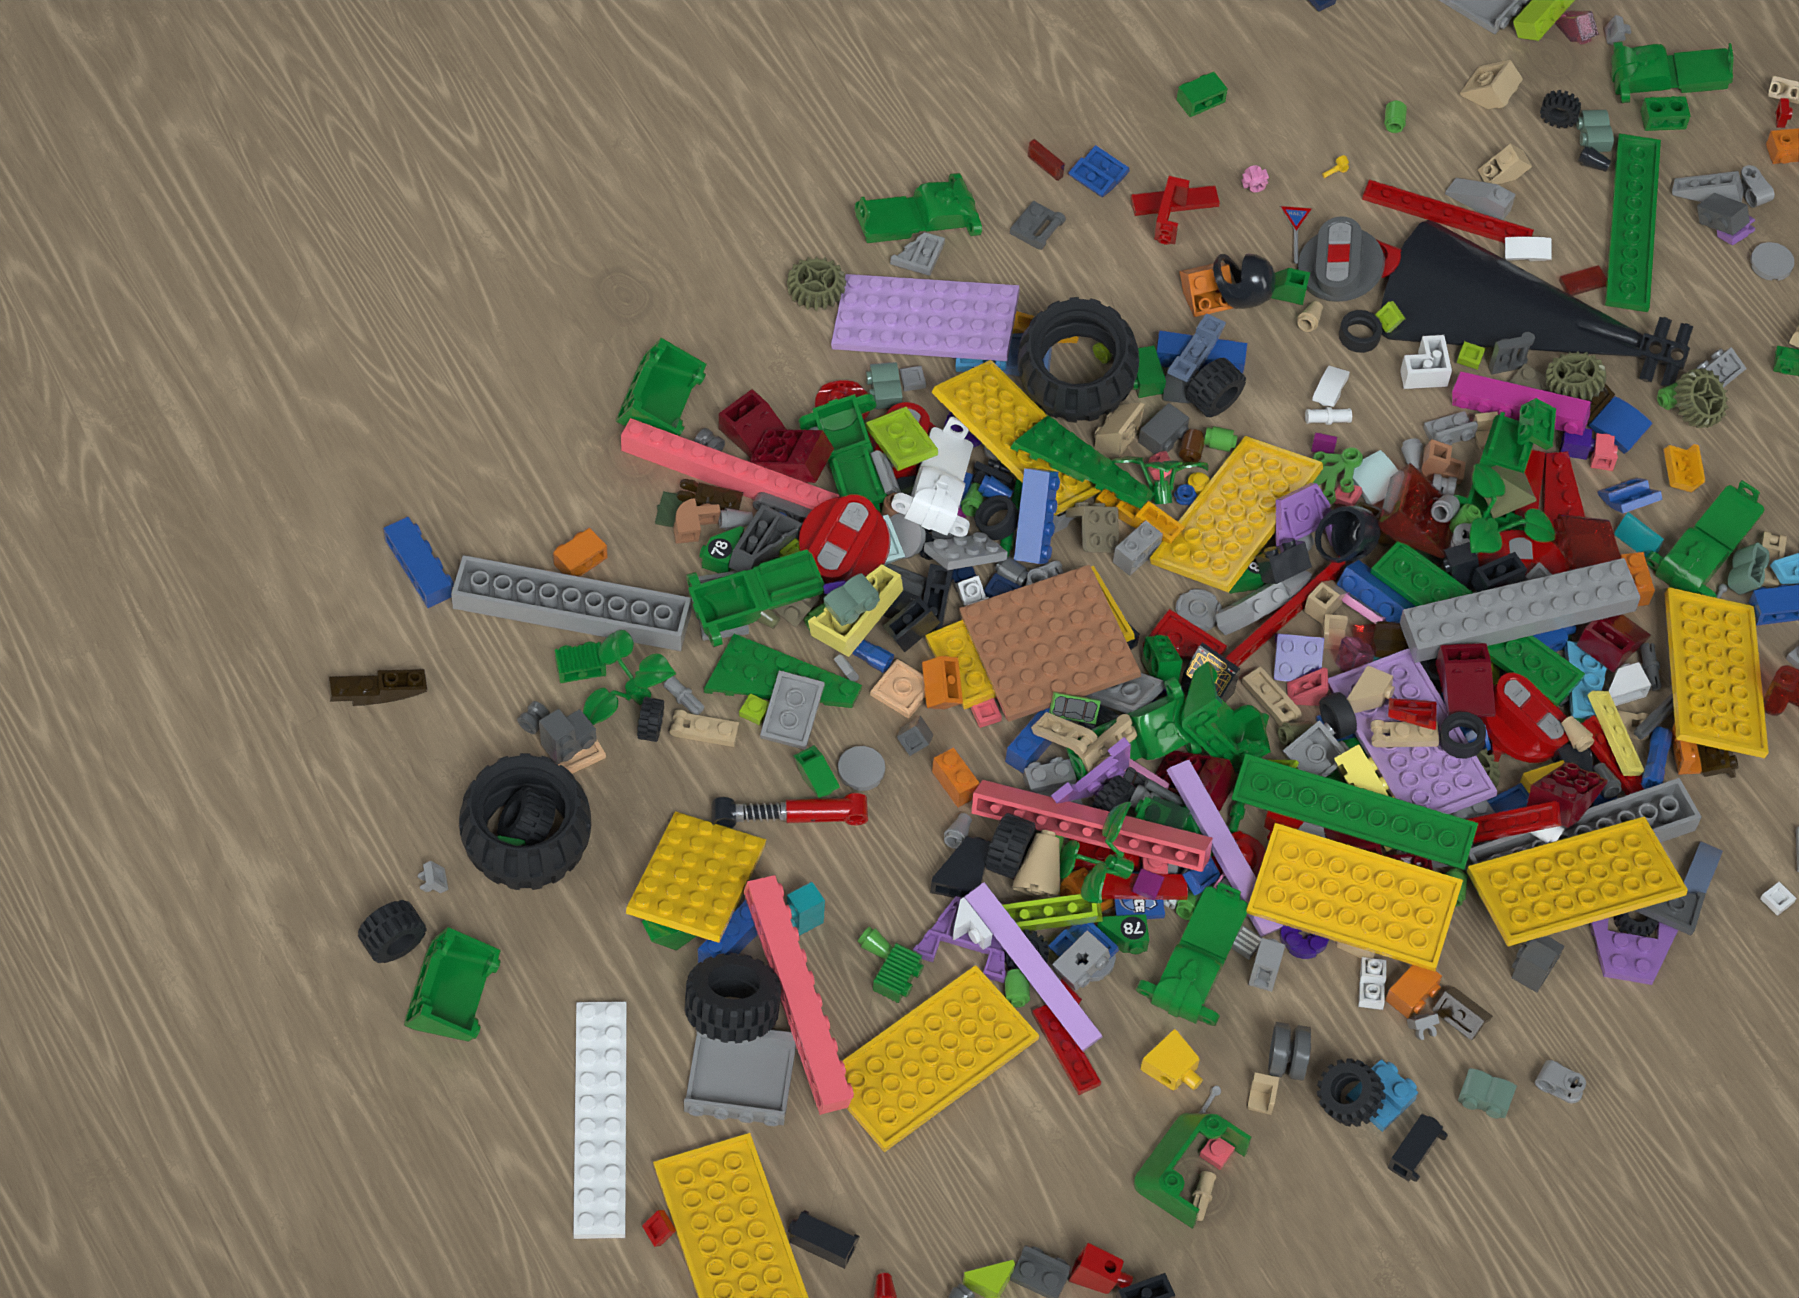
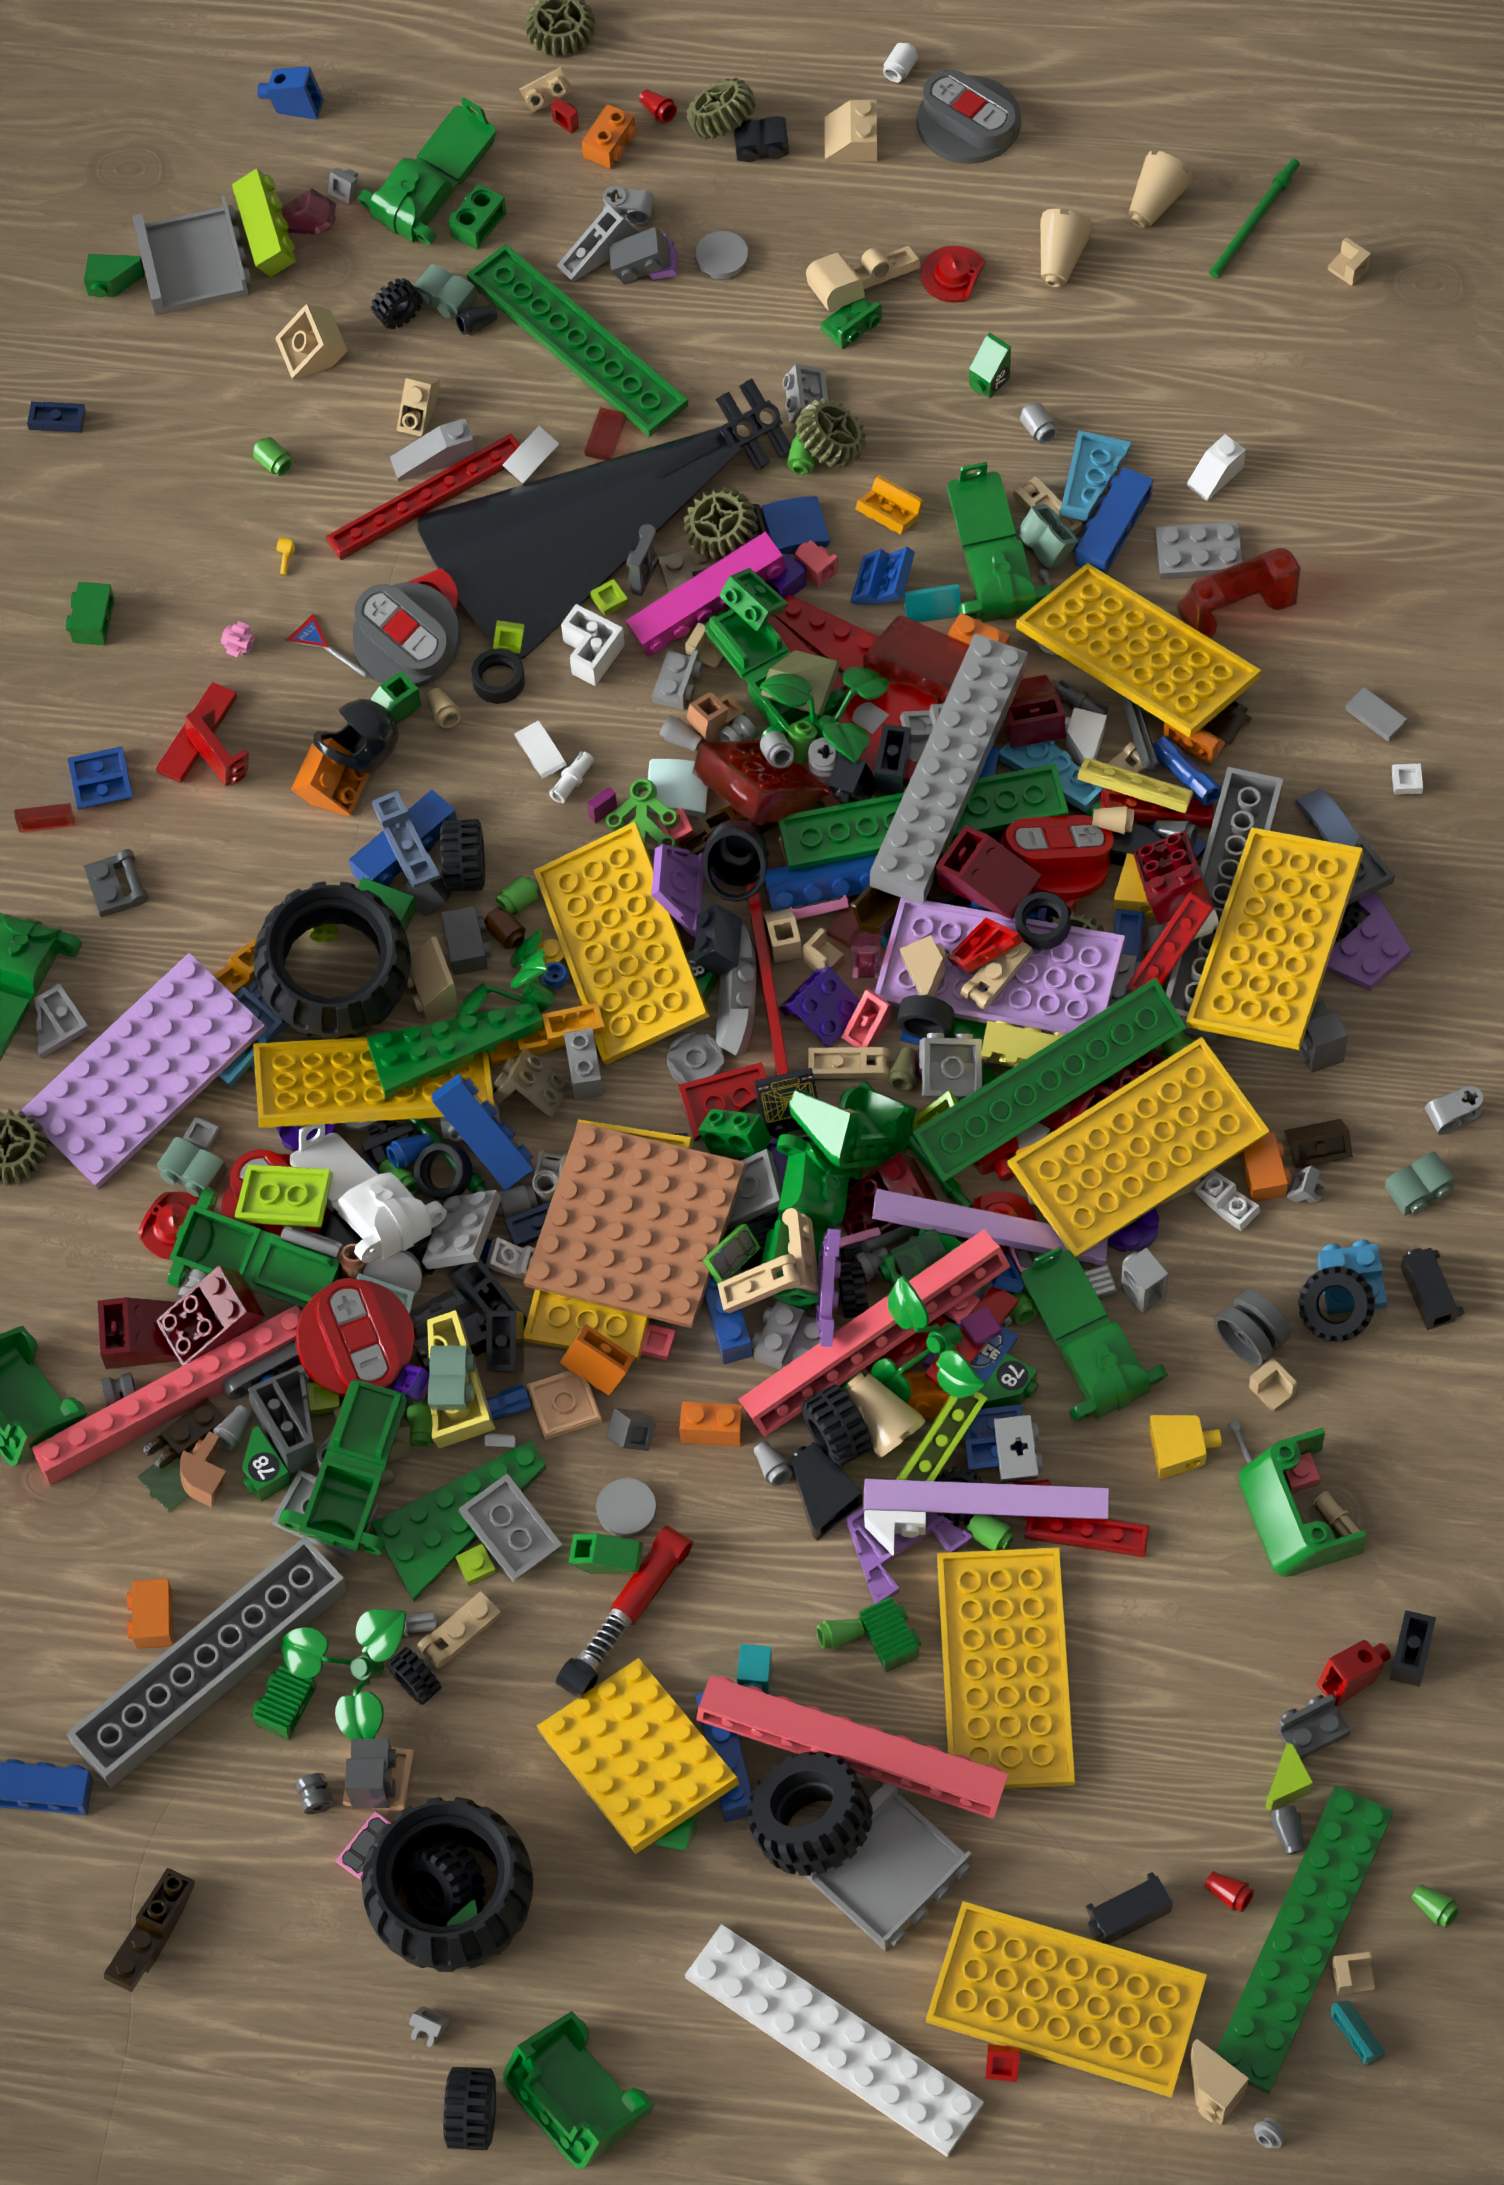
camera: 45 degrees left, 5 degrees up
coral beam [1148,451,1172,480] -> none

